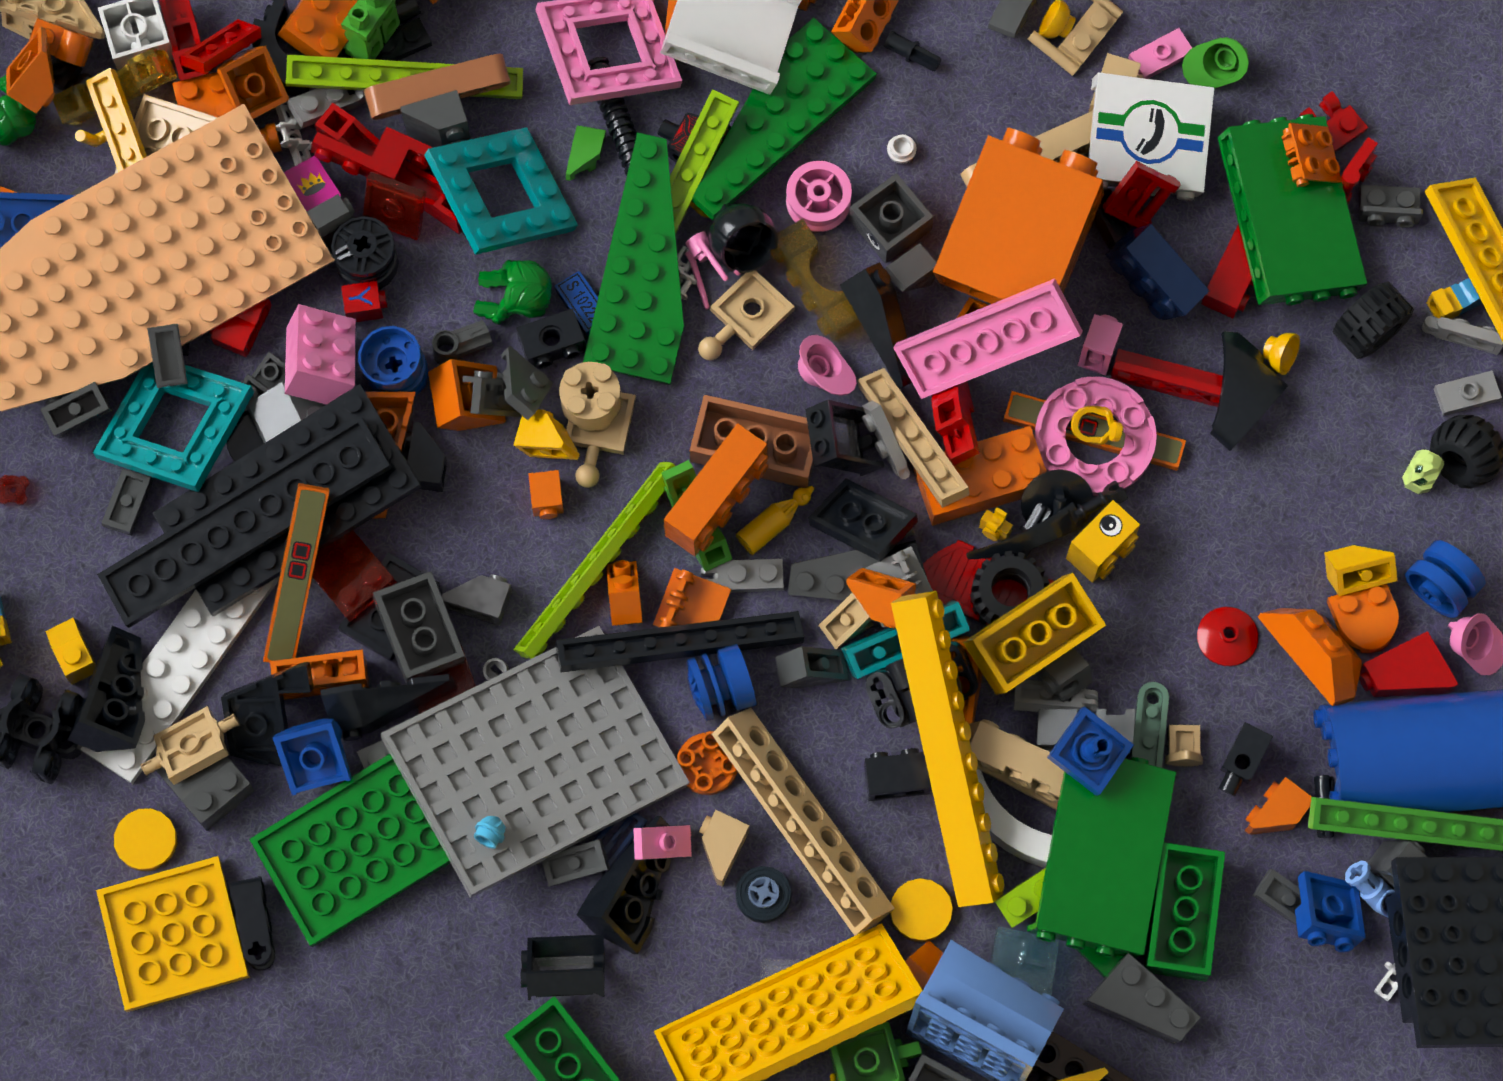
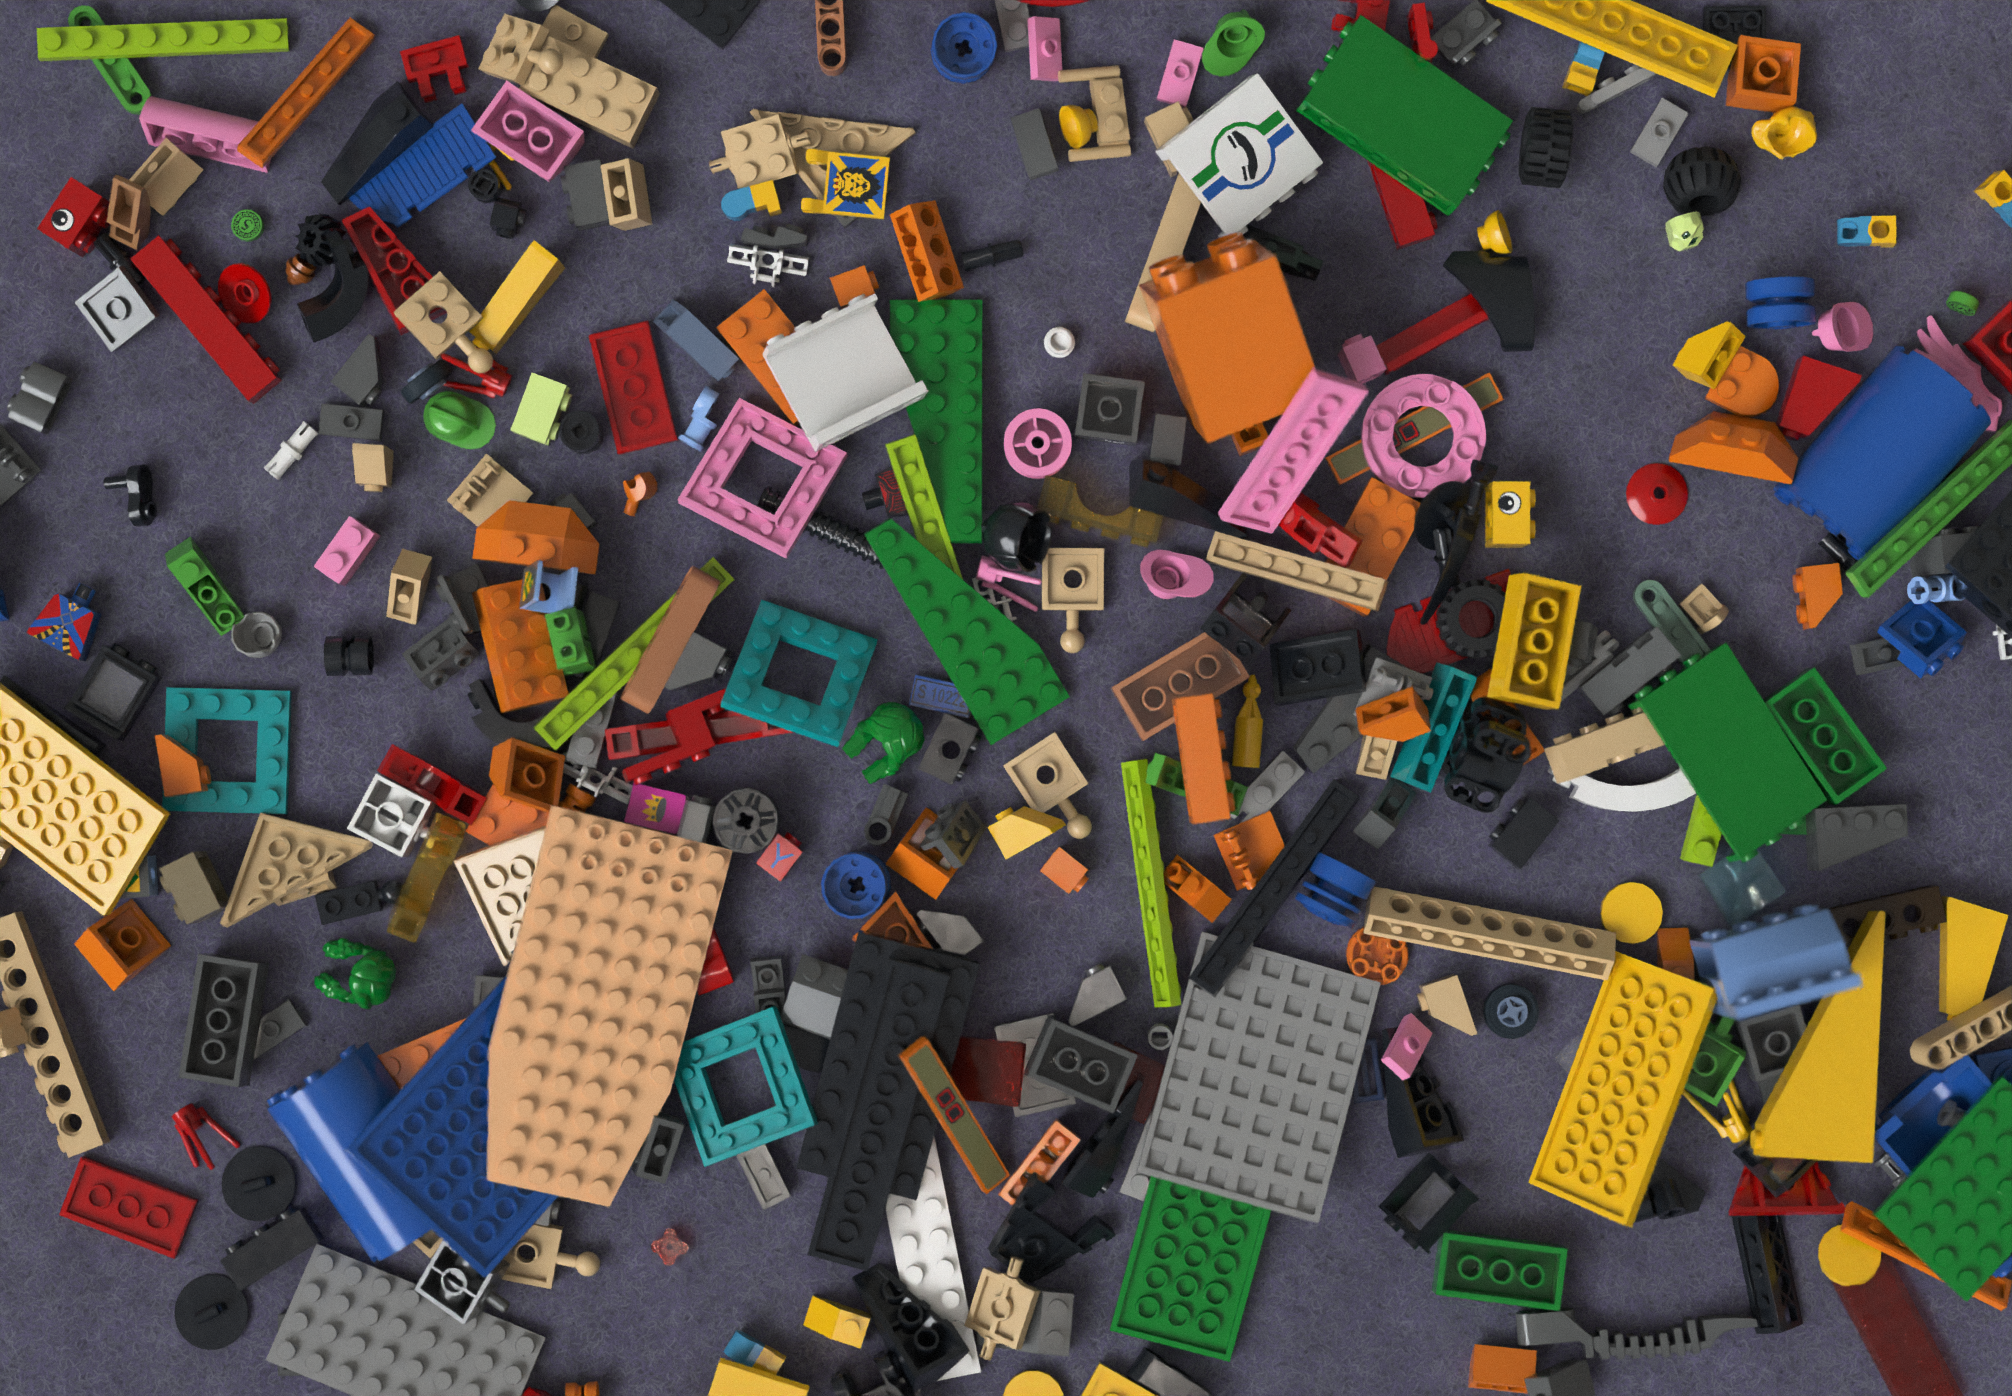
camera: 40 degrees left, 15 degrees up
orange slope [6,26,55,114] -> none
orange plate [29,18,94,67] -> none
yellow plate [75,68,147,172] -> none
dark grey tile [147,324,188,388] -> none
red plate [181,19,261,74] -> none
blue slope [273,718,352,796] -> none
bright pink brick [285,304,356,405] -> none
clear red tile [363,172,426,240] -> none
medium azure plate [474,816,506,849] -> none
dark grey wing [501,346,553,420] -> none
dark grey plate [542,839,610,887] -> none
tan brick [559,362,621,431] -> none
bright green slope [566,125,606,181] -> none
light grey hinge [862,400,910,479] -> none
yellow brick [891,591,1004,907] -> none
yellow plate [979,507,1013,541] -> none
blue plate [1047,706,1134,796] -> none
yellow piece [1071,406,1123,445] -> none
red plate [1103,161,1181,228] -> none
dark blue brick [1105,224,1209,320] -> none
black torso [1218,722,1273,797] -> none
orange hinge [1281,123,1342,187] -> none

